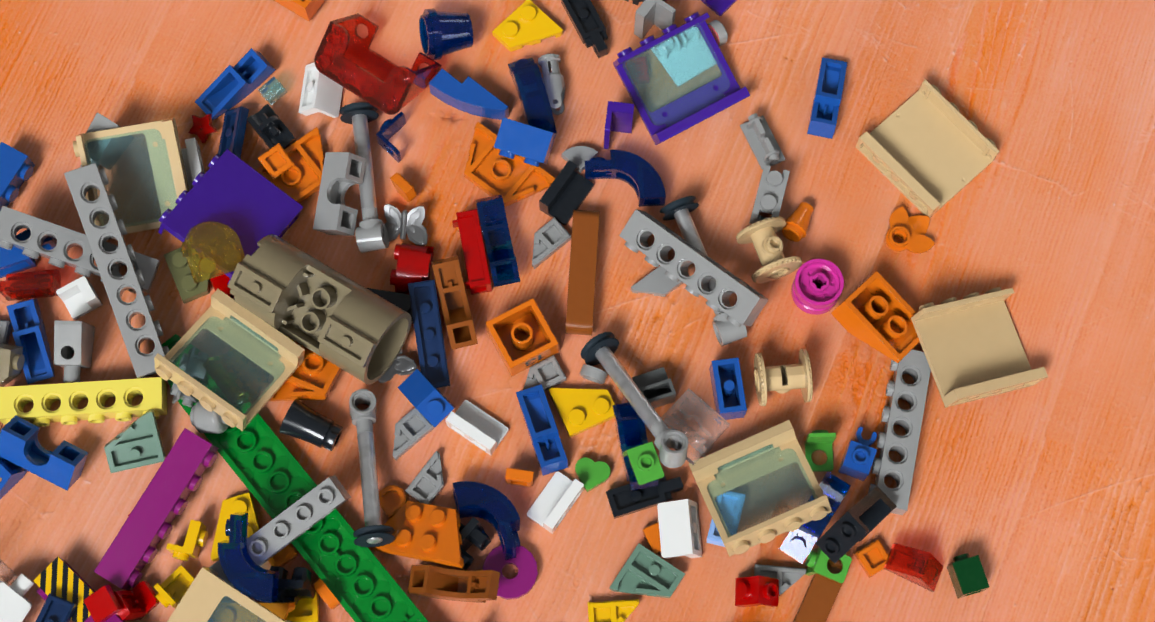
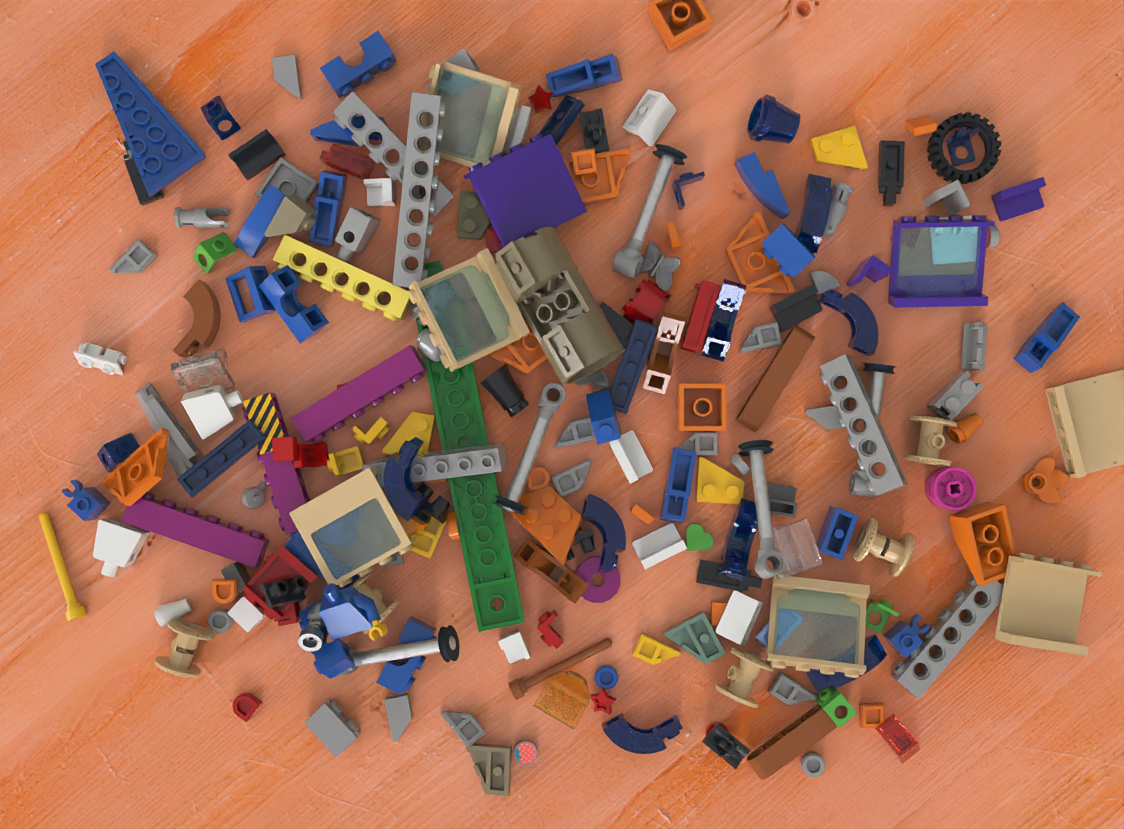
camera: 25 degrees right, 15 degrees up
sand green wing [104,409,166,473] -> none
clear yellow slope [182,222,245,283] -> none
clear light blue hose [258,77,287,105] -> none
light grey arch [313,152,366,236] -> none
clear red windscreen [314,13,442,115] -> none
bright green bracket [622,441,664,485] -> none
red bracket [735,575,779,607] -> none
black panel [815,486,897,563] -> none
dark green brick [947,553,989,599] -> none
none -> tan hose [715,648,775,708]

